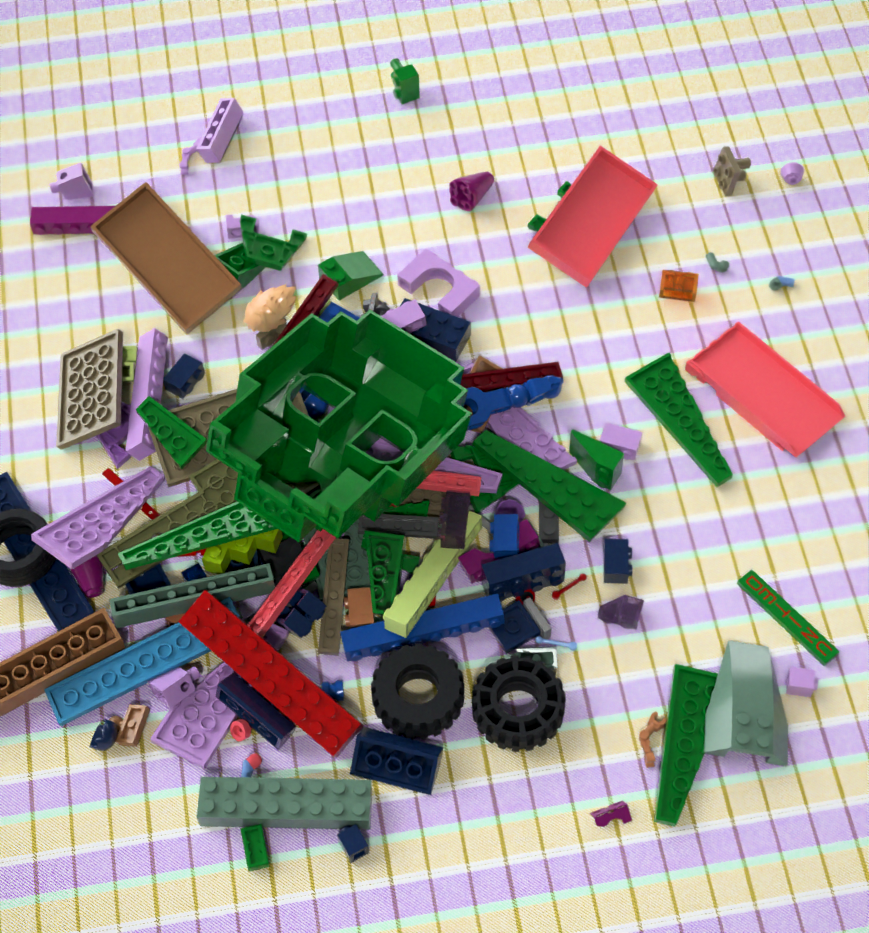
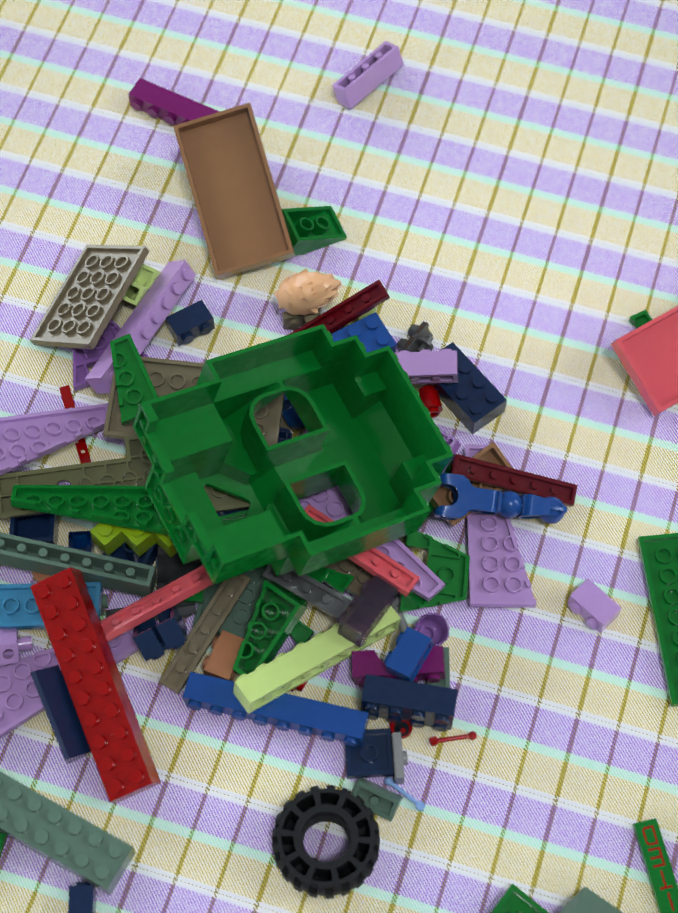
camera: 25 degrees right, 5 degrees up
lavender torso [49,163,94,200] -> none
lavender piece [179,137,202,175] -> none
lavender leg [225,215,259,239] -> none
coral tile [230,719,252,741] -> none
green wing [239,214,308,271] -> none
arm [241,753,262,778] -> none
green slope [318,251,383,301] -> none
blue wheel [322,680,344,701] -> none
dark blue slope [350,727,444,795] -> none
black tyre [371,644,464,740] -> none
green brick [390,58,420,105] -> none
lavender arch [397,248,480,317] -> none
magenta cone [449,171,494,212] -> none
green wing [472,430,626,542] -> none
dark grey plate [539,501,559,543] -> none
green slope [569,429,624,490] -> none
clear purple slope [598,595,644,630] -> none
dark blue brick [603,539,633,584] -> none

